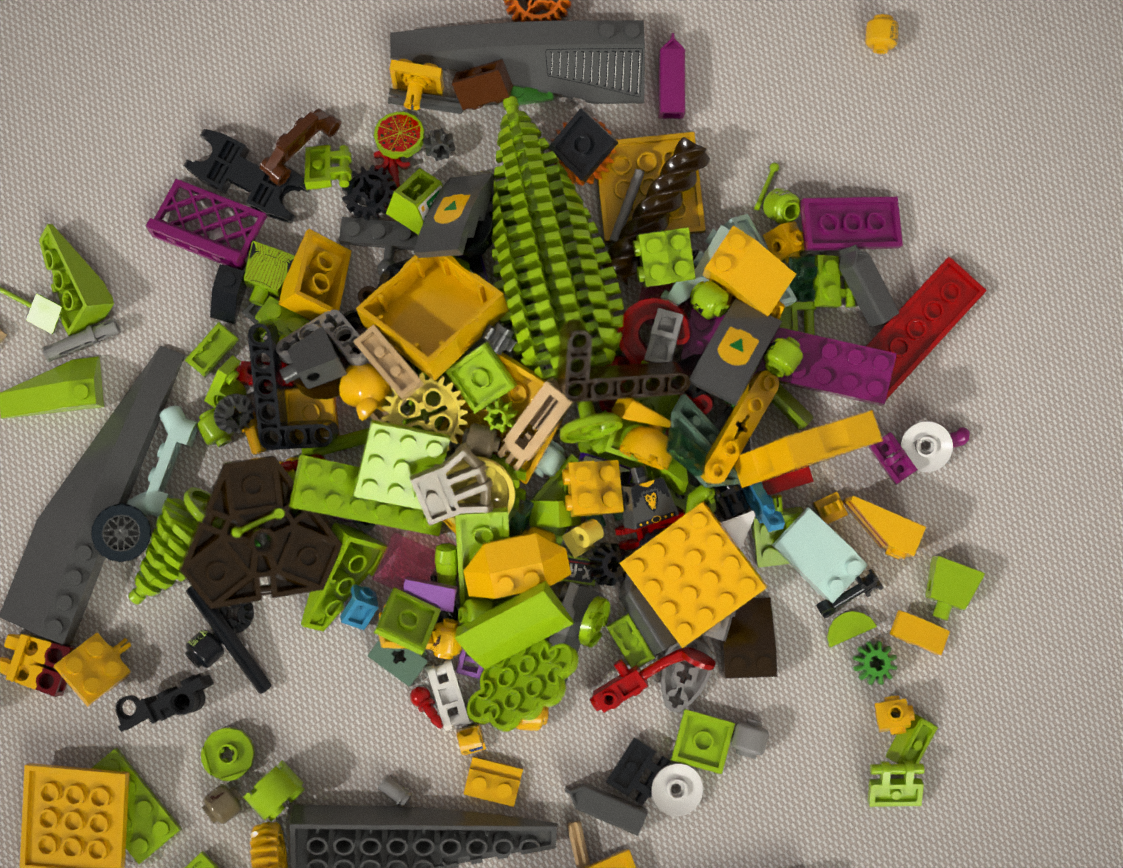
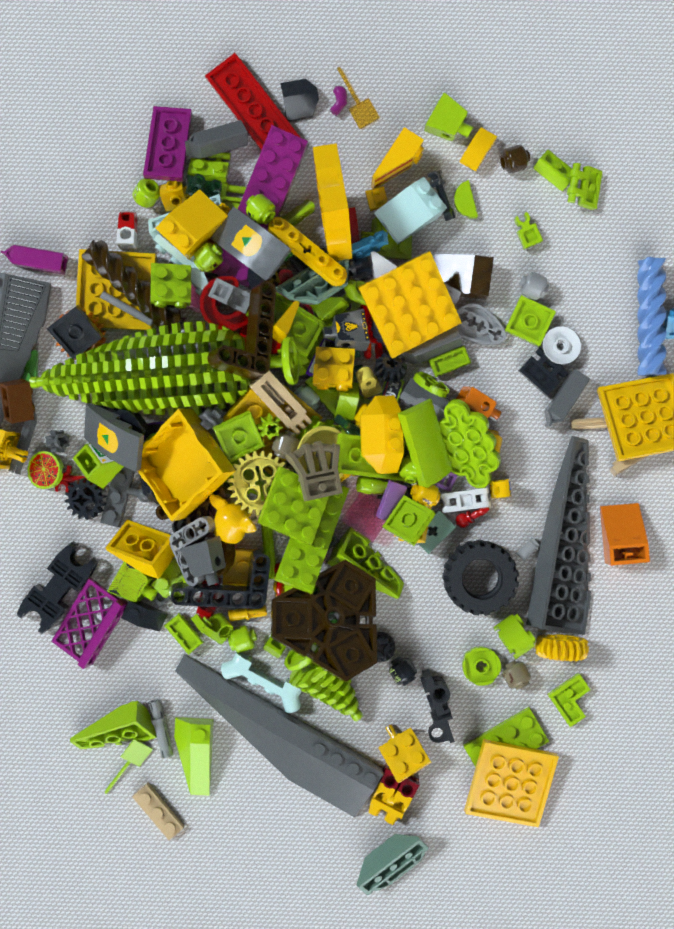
camera: 75 degrees left, 5 degrees up
black wheel [91,504,151,562] -> none
black axle [186,585,271,694] -> none
dark grey gear [214,394,255,434] -> none
lime hinge [232,508,285,538] -> none
reddish brown plate [259,108,341,186] -> none
lime plate [304,145,352,190] -> none
dark azure bracket [340,584,379,630] -> none
tan plate [353,325,424,402] -> none
yellow plate [463,756,523,807] -> none
red piece [590,647,716,713] -> none
yellow cylinder [619,424,673,470] -> none
clear green plate [666,426,706,477] -> none
lime hinge [754,162,780,211] -> none
bright green gear [852,641,897,685] -> none
yellow head [865,14,899,54] -> none
magenta hips [869,432,918,485] -> none
yellow brick [874,695,915,735] -> none
white dish [900,421,953,472] -> none
none -> leg [116,212,138,250]
none -> lime slope [263,636,286,658]
none -> black slope [280,78,319,122]
none -> clear yellow piece [337,67,379,129]
none -> black tyre [442,540,519,616]
none -> orange torso [456,386,501,421]
none -> dark brown head [500,145,530,173]
none -> lime plate [514,212,543,250]

